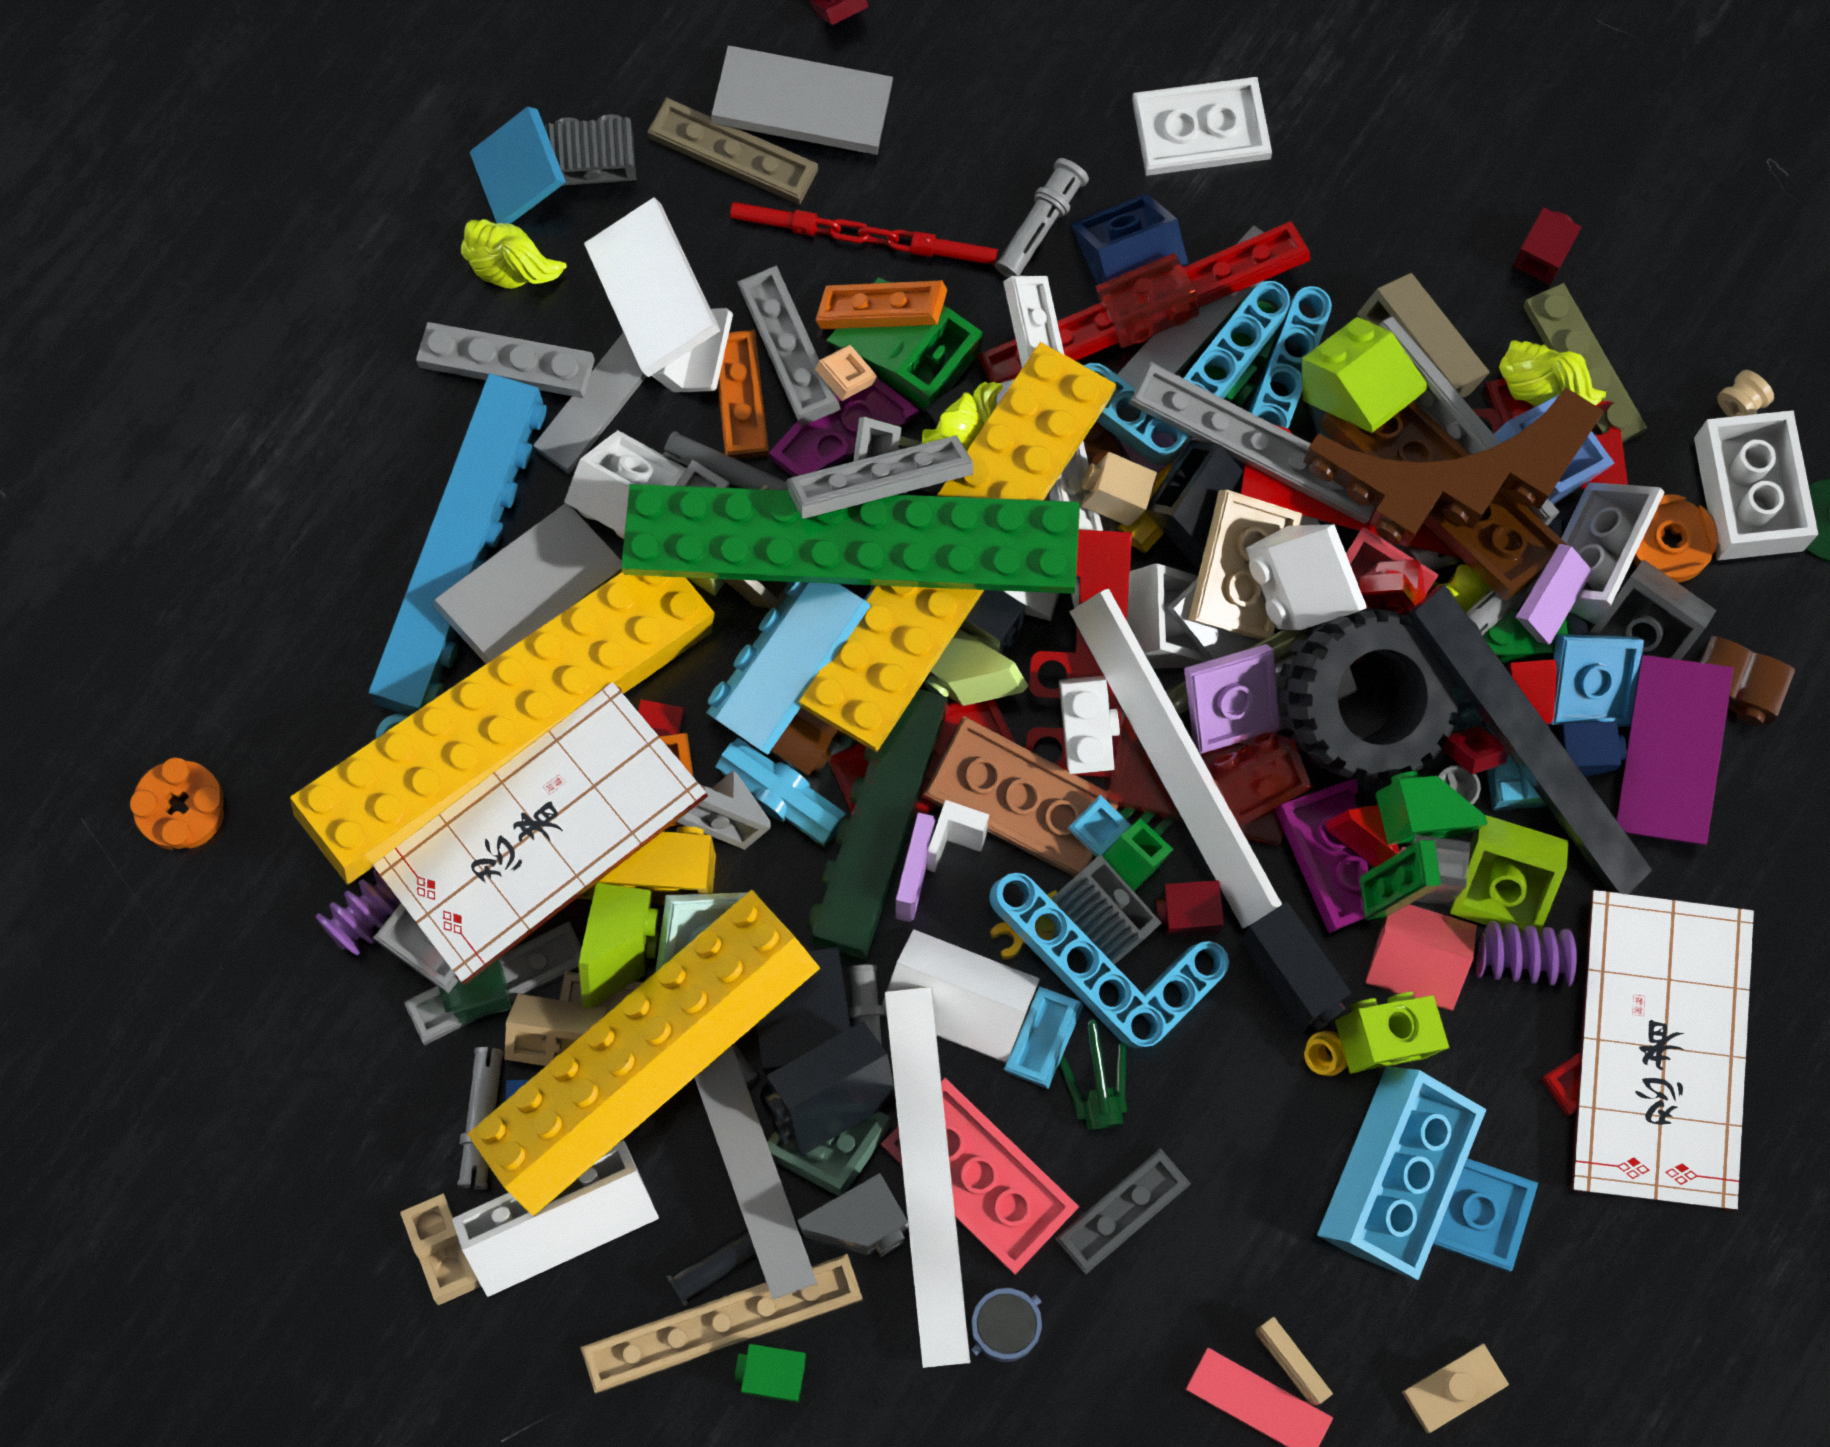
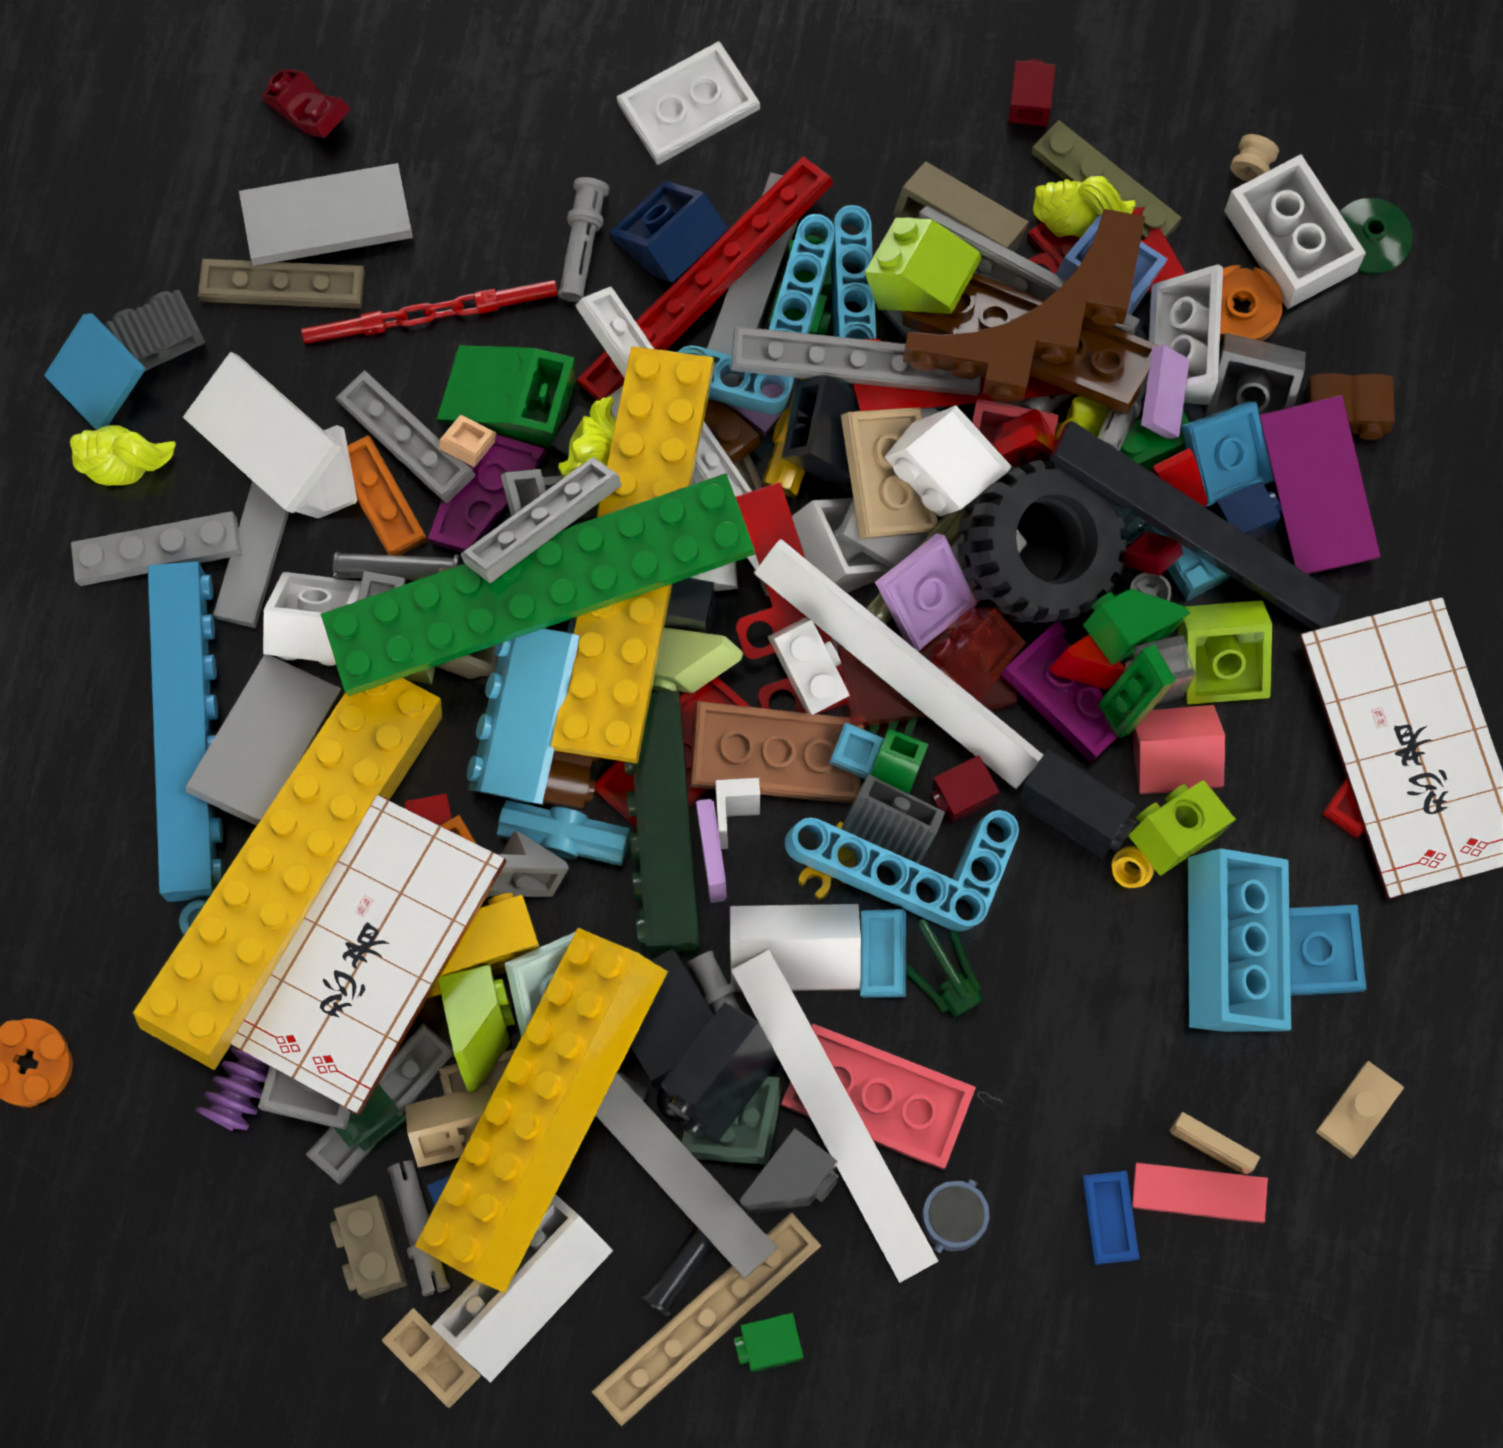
camera: 20 degrees left, 0 degrees up
orange tile [816,280,947,329] -> none
dark grey tile [1055,1148,1191,1275] -> none
tan brick [1081,452,1157,526] -> none
clear red bracket [1095,253,1199,348] -> none
medium lavender piece [1476,921,1577,987] -> none
none -> dark tan brick [330,1195,407,1299]
none -> blue tile [1082,1171,1139,1265]

